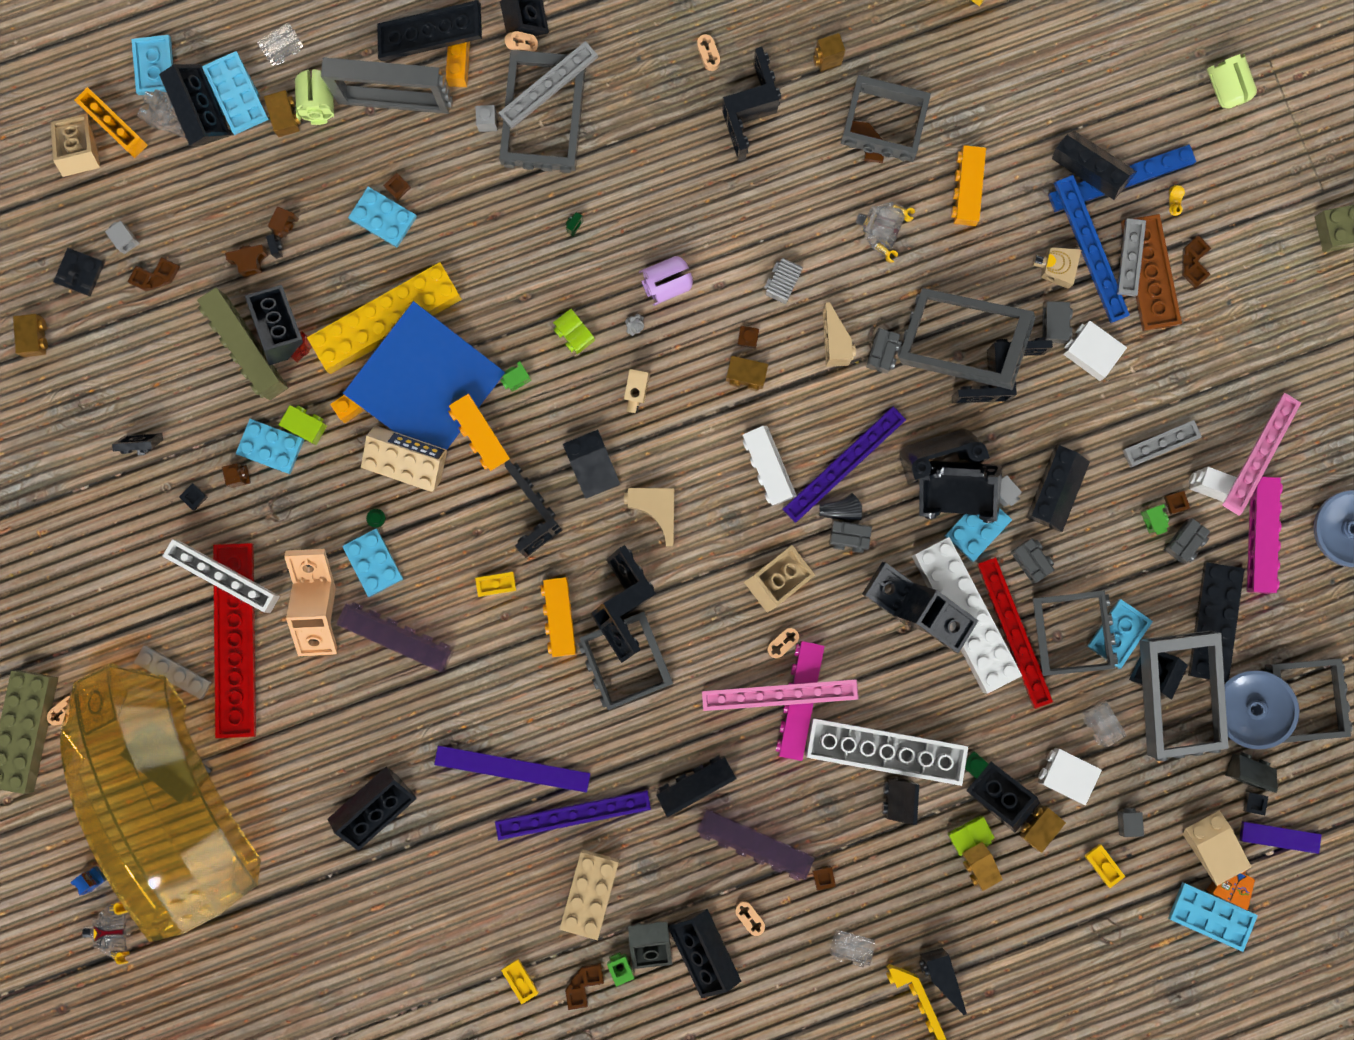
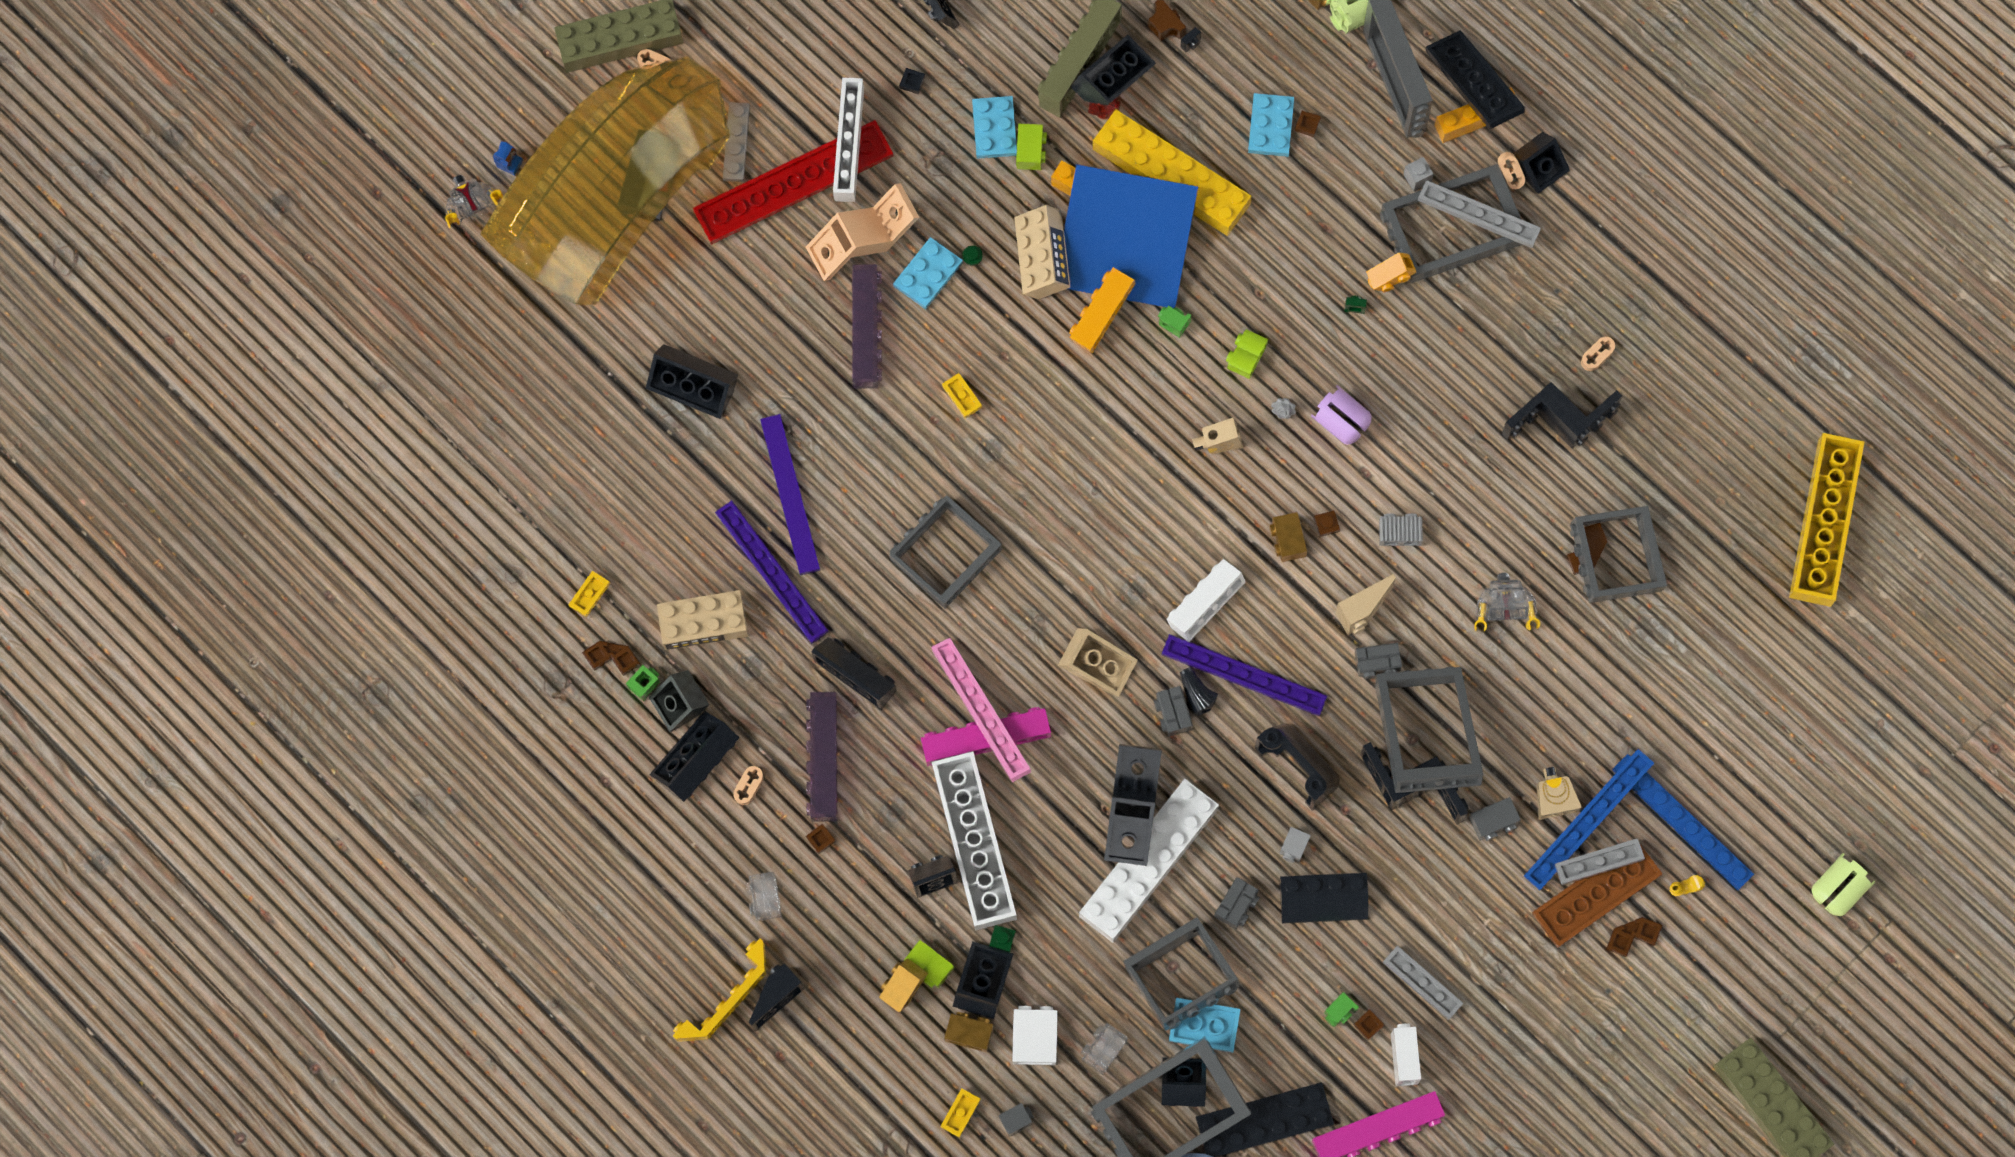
camera: 70 degrees right, 10 degrees down
reddish brown brick [222,463,251,488] -> none
reddish brown brick [268,206,299,239] -> none
black bracket [505,460,563,558] -> none
light orange brick [540,577,577,657] -> none
black slope [563,430,621,499] -> none
black bracket [591,545,656,663] -> none
tan arch [624,488,674,547] -> none
light nougat beam [767,628,799,658] -> none
pearl gold brick [813,33,845,72] -> none
black windscreen [919,461,1002,523] -> none
medium azure plate [945,508,1012,562] -> none
light orange brick [951,145,986,226] -> none
red plate [977,557,1053,709] -> none
black slope [1052,131,1137,200] -> none
white brick [1063,321,1127,381] -> none
dark grey brick [1164,518,1210,563] -> none
bright pink plate [1222,393,1301,516] -> none
none -> light orange brick [1366,252,1417,293]

